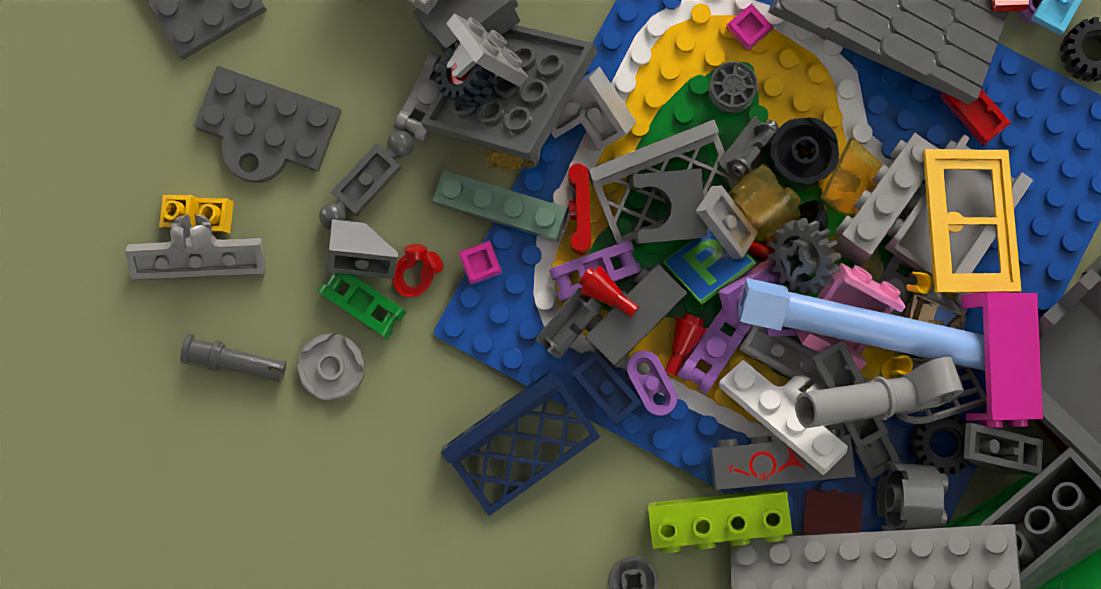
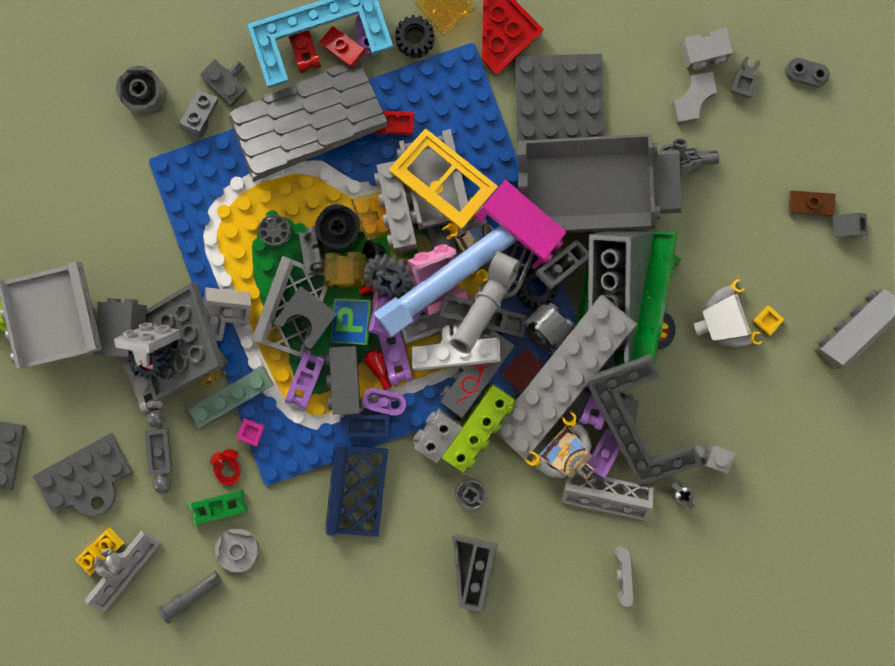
camera: 55 degrees left, 5 degrees up
slope [326,219,398,279] -> none
dark grey hinge [535,287,603,359] -> none
red plate [568,163,591,256] -> none
red cone [579,266,639,318] -> none
light grey plate [696,185,758,259] -> none
dark pink tile [726,3,774,52] -> none
none -> light grey brick [413,408,462,463]

